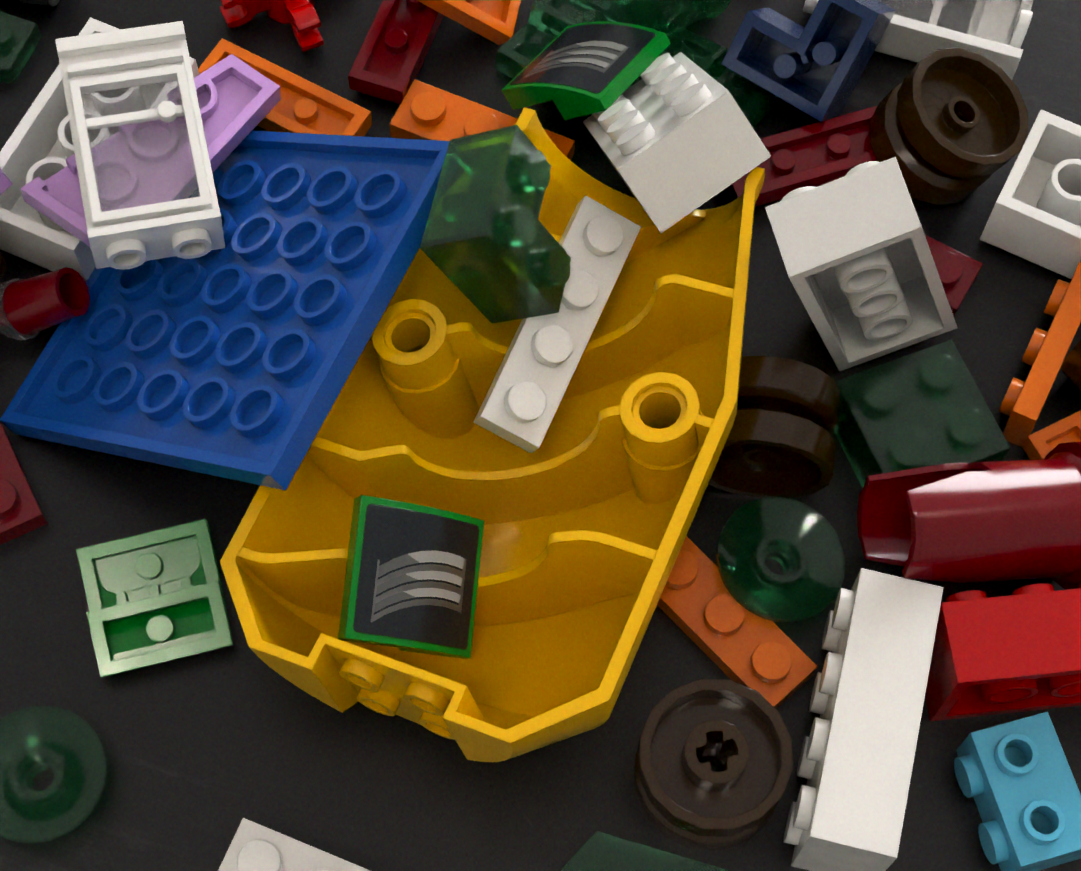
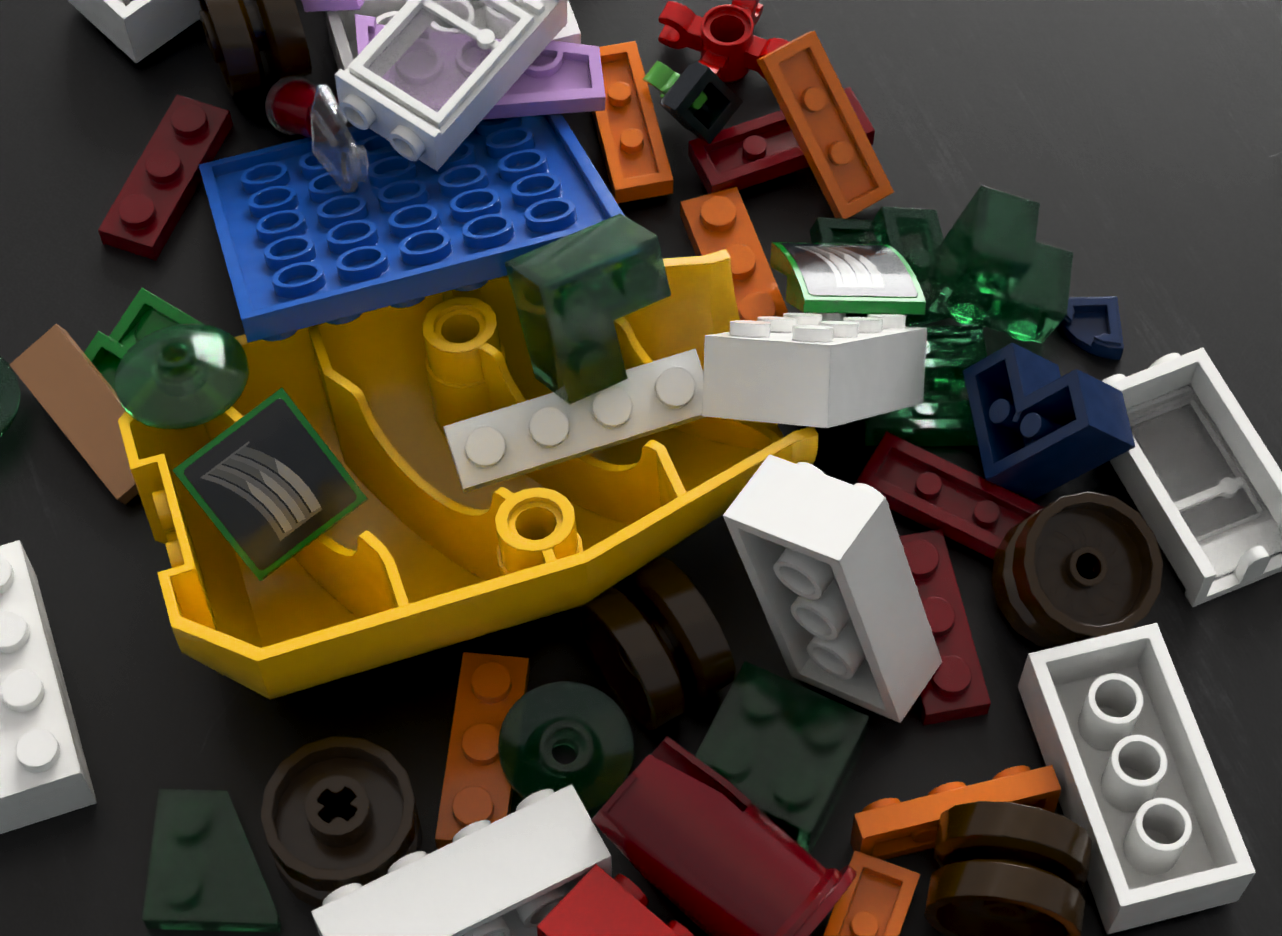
camera: 50 degrees right, 5 degrees down
none -> medium nougat tile [9,324,138,505]
none -> clear green dish [115,323,249,429]
none -> clear piece [310,84,368,193]
none -> black piece [643,61,743,144]

